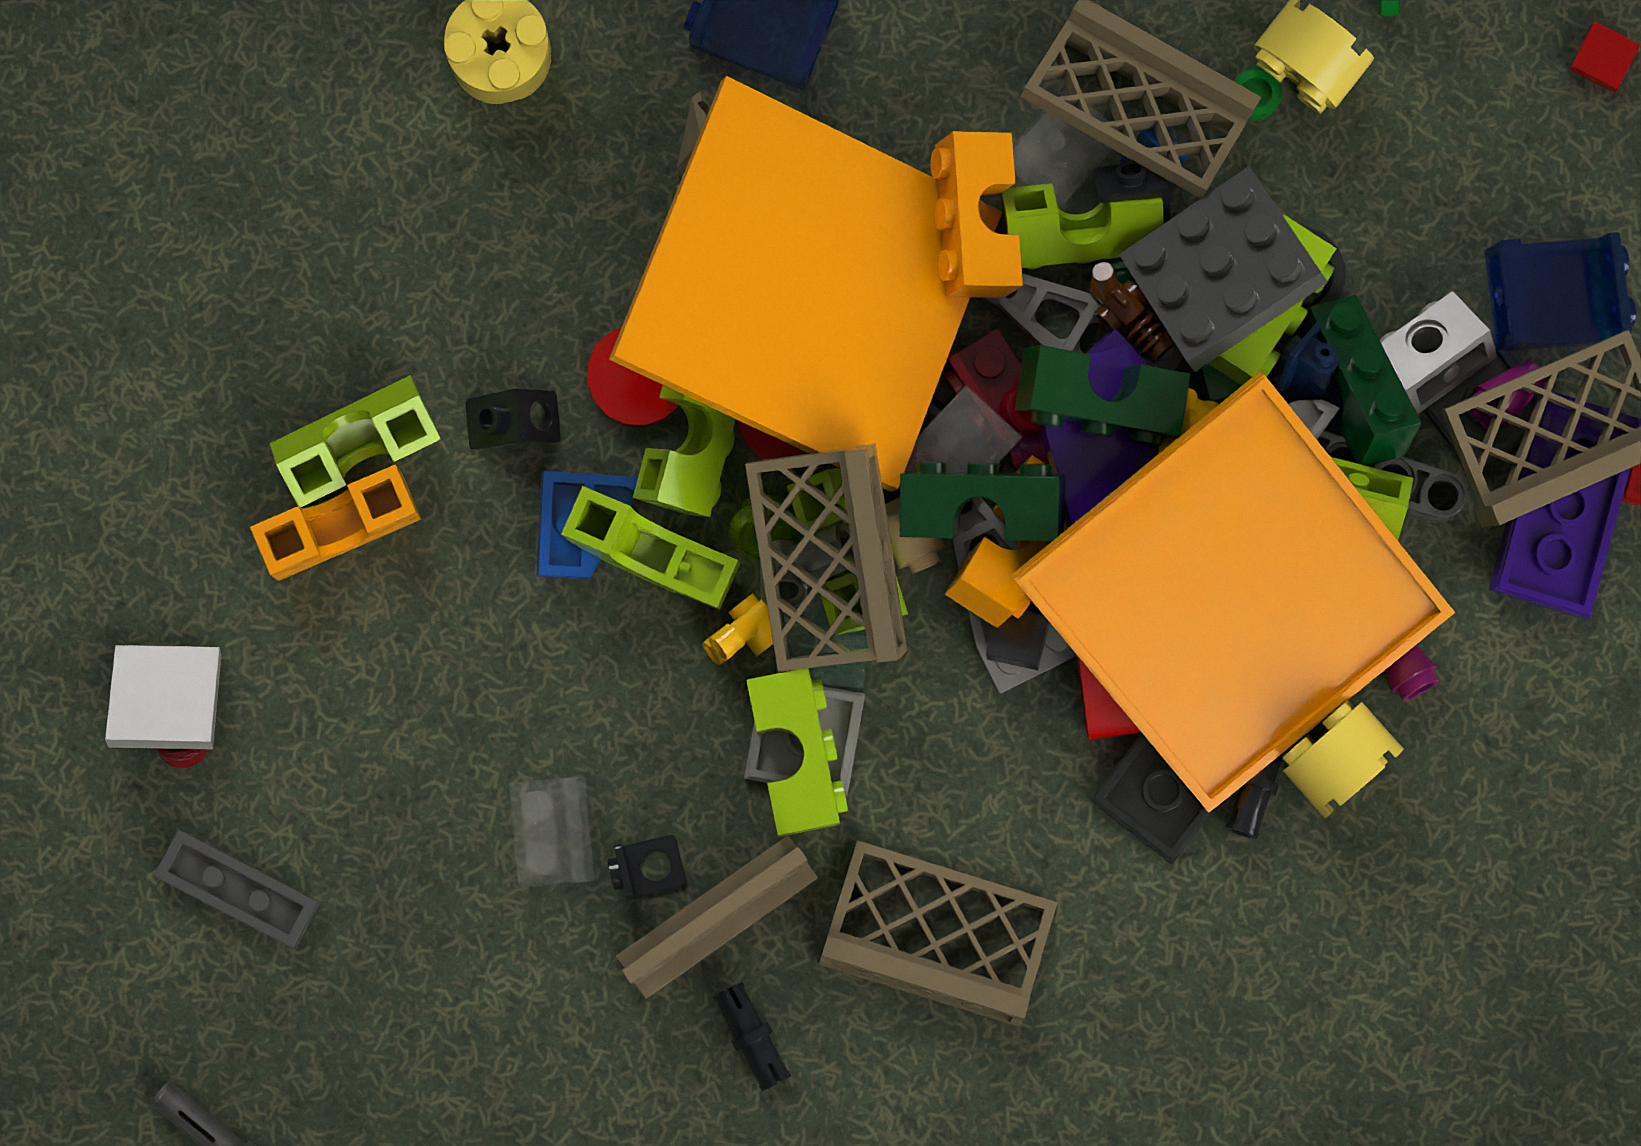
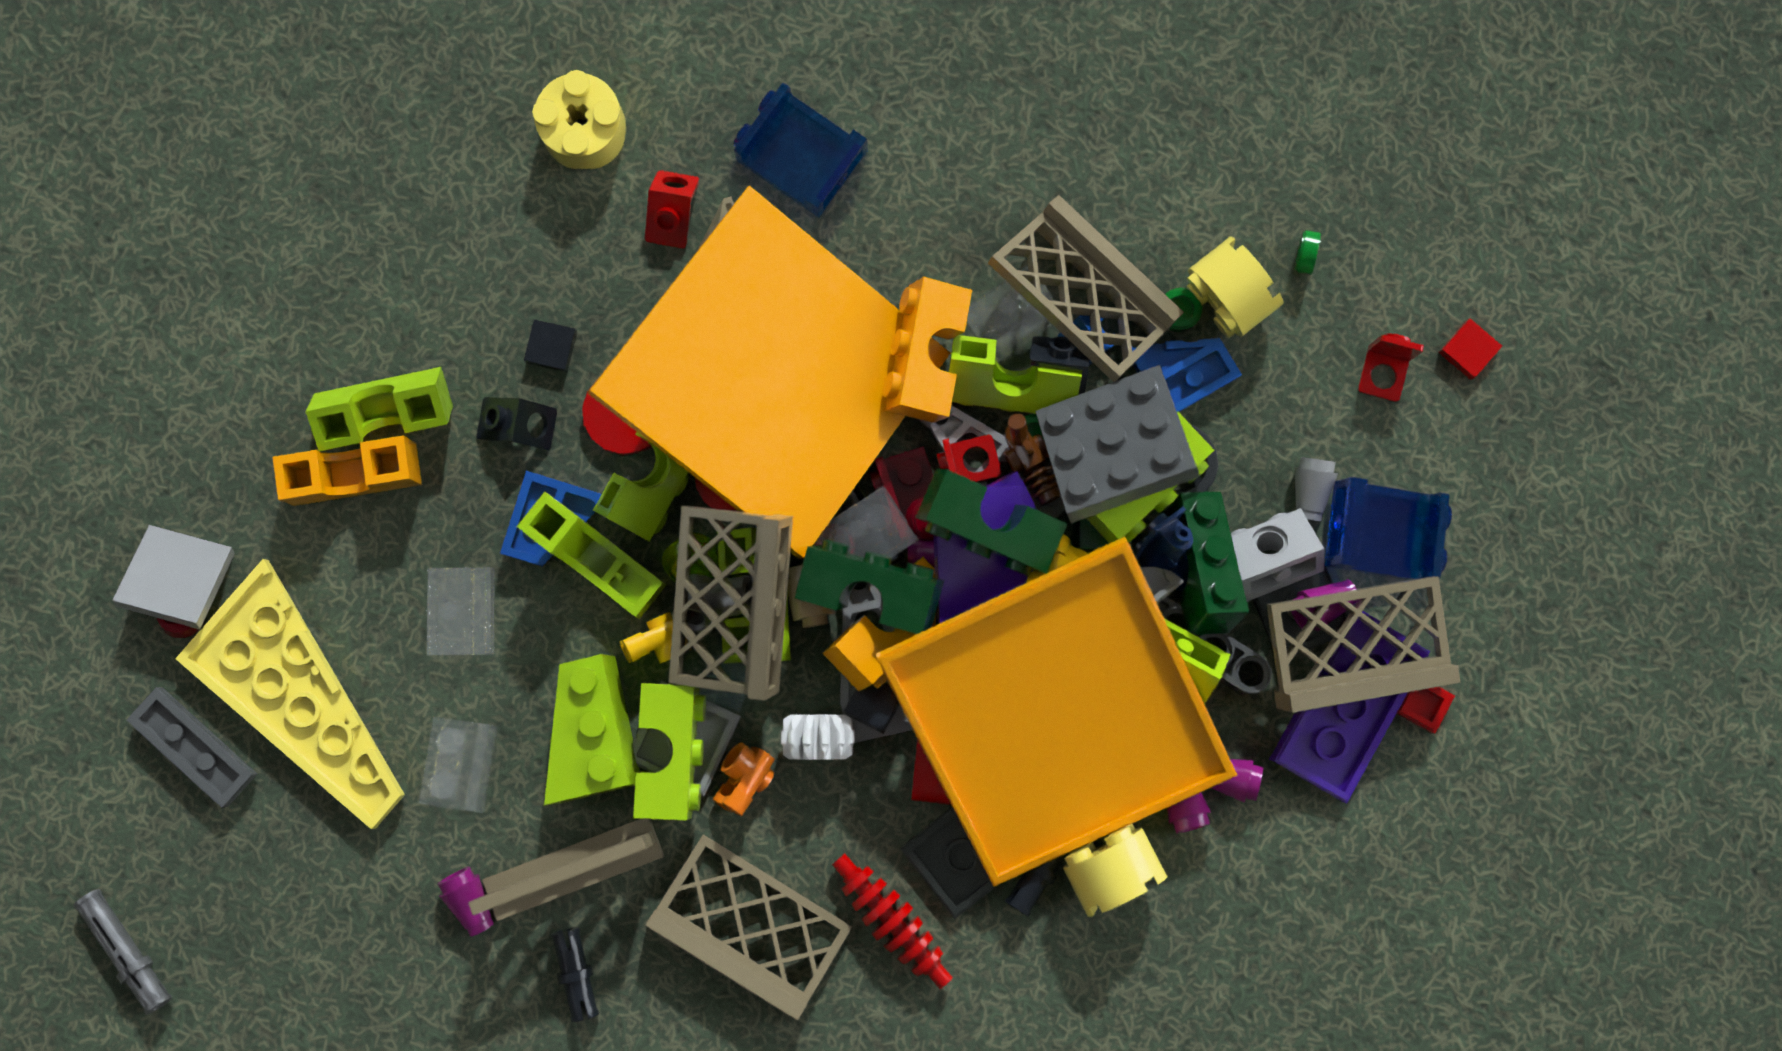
camera: 15 degrees right, 0 degrees up
black bracket [607,835,686,899] -> none
none -> light yellow wing [175,559,405,829]
none -> clear plate [427,567,494,656]
none -> magenta cone [438,867,494,937]
none -> black tile [524,319,578,372]
none -> lime wedge [544,654,640,805]
none -> red bracket [645,170,699,248]
none -> orange plate [712,742,775,816]
none -> white gear [781,715,855,760]
none -> red piece [832,853,953,989]
none -> red bracket [936,434,1001,482]
none -> blue wing [1132,338,1242,412]
none -> magenta cone [1211,759,1264,803]
none -> light grey cone [1295,457,1338,521]
none -> red bracket [1358,333,1424,402]

